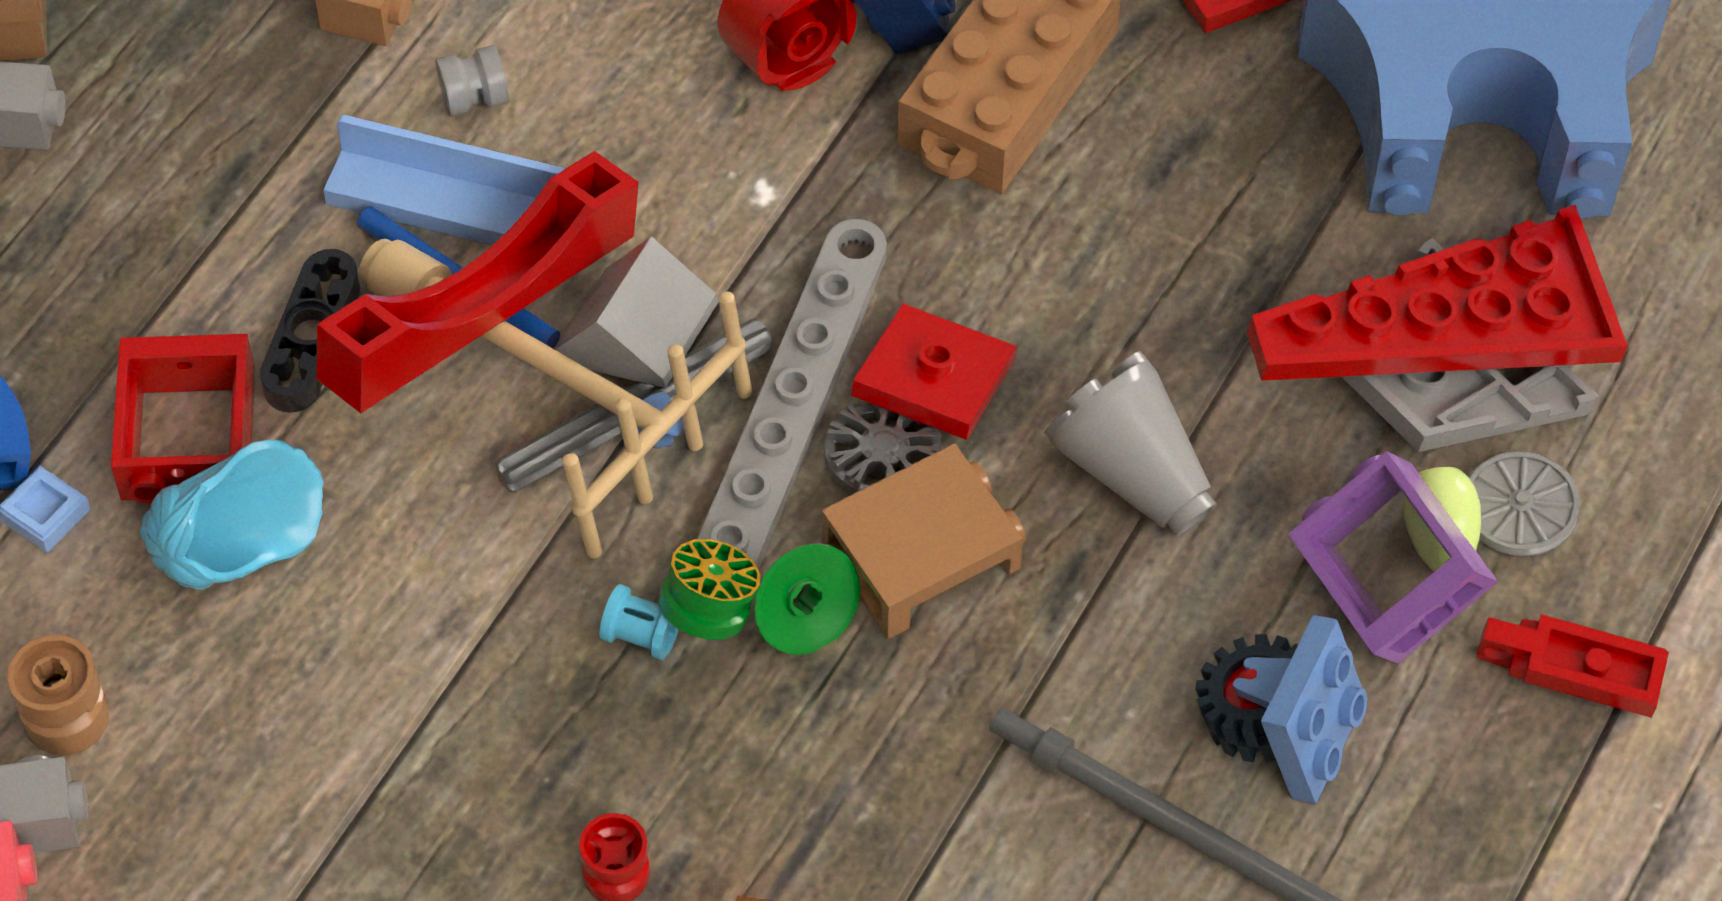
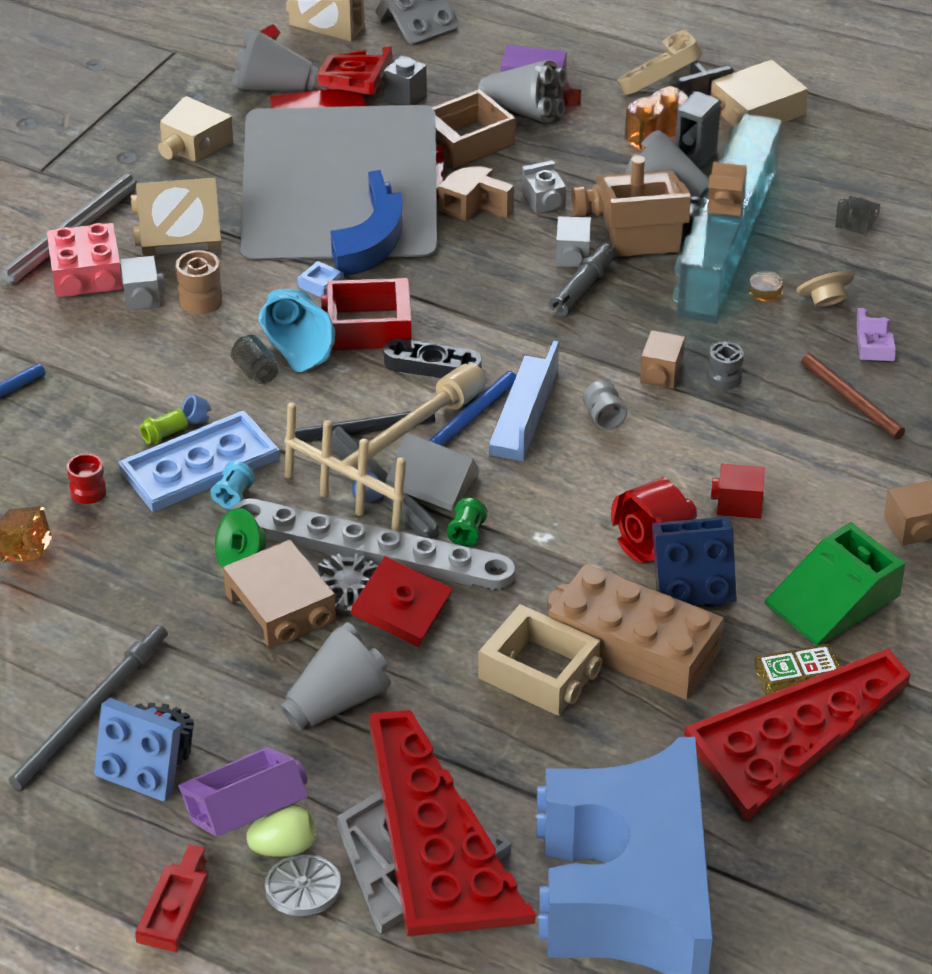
camera: 90 degrees right, 15 degrees down
red arch [316,151,639,414] -> none
green wheel [658,539,760,640] -> none
none -> light blue tile [118,410,280,512]
none -> lime pin [139,408,188,444]
none -> medium blue hinge [181,394,211,425]
none -> clear smoke brick [231,335,279,384]
none -> black bar [295,411,435,442]
none -> green bush [446,498,488,547]
none -> tan window [478,604,602,716]
none -> dark grey pin [549,242,617,316]

